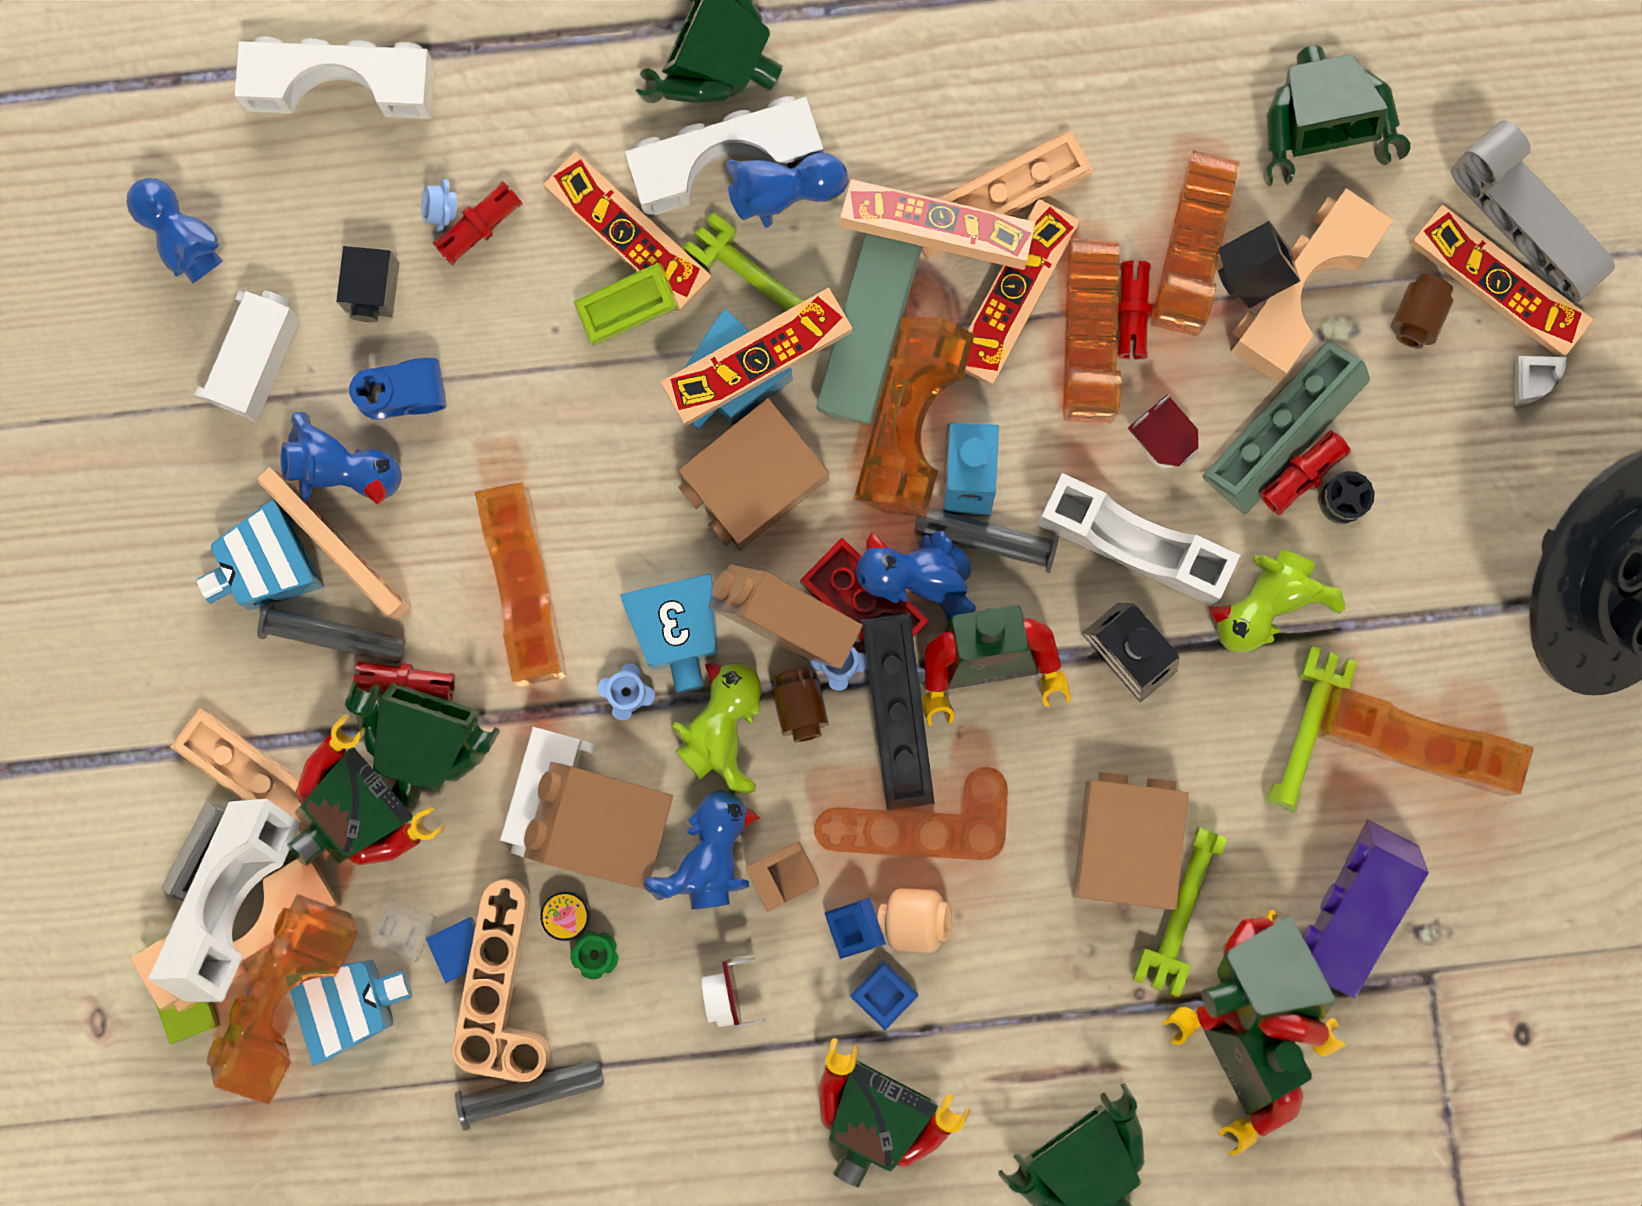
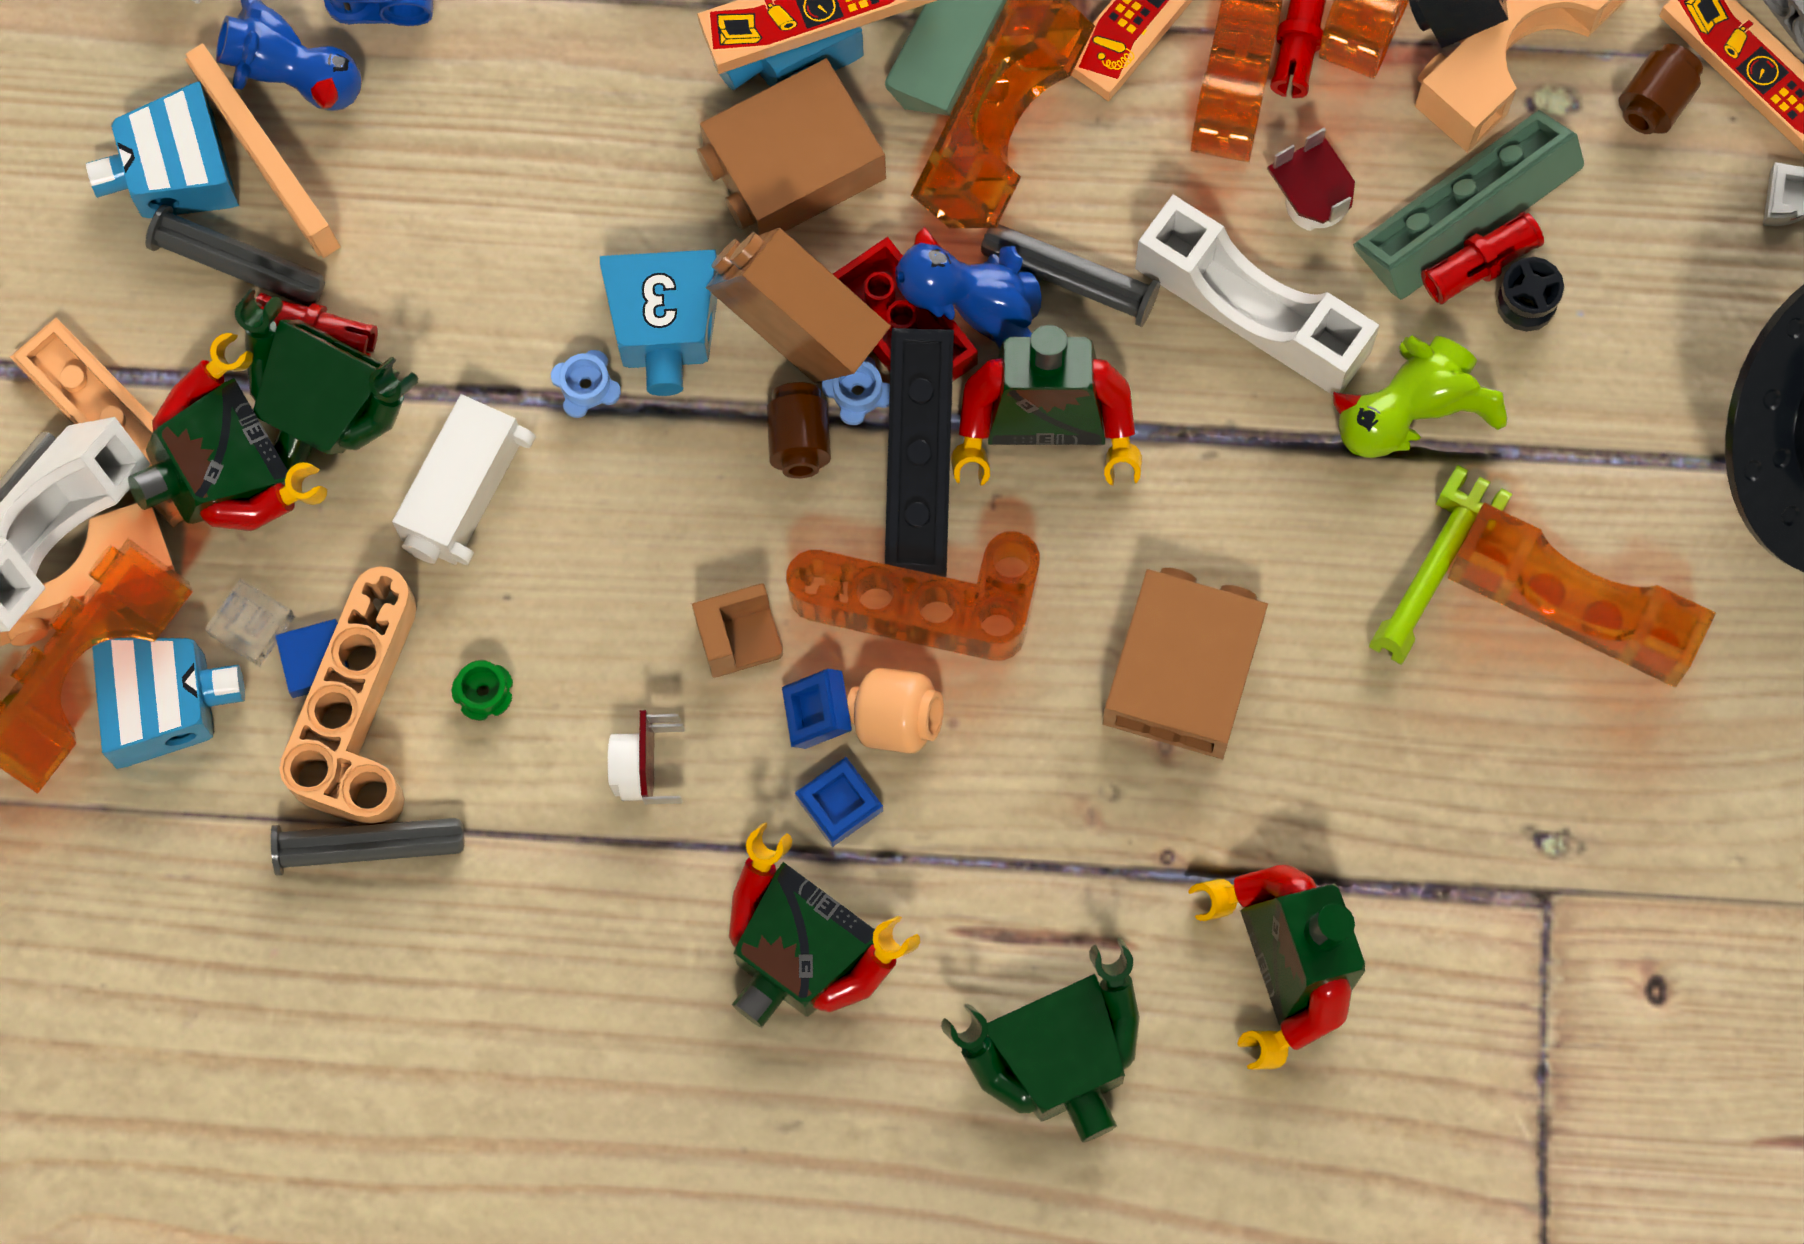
camera: 10 degrees right, 10 degrees down
clear orange arch [475,482,567,687] -> none
medium nougat brick [524,761,674,890] -> none
tile [540,892,591,941] -> none
blue animal [643,790,760,910] -> none
lime animal [672,663,761,794] -> none
dark azure torso [943,422,999,516] -> none
black torso [1081,602,1180,703] -> none
lime hinge [1132,827,1227,997] -> none
torso [1202,910,1346,1057] -> none
dark purple wedge [1302,819,1429,999] -> none

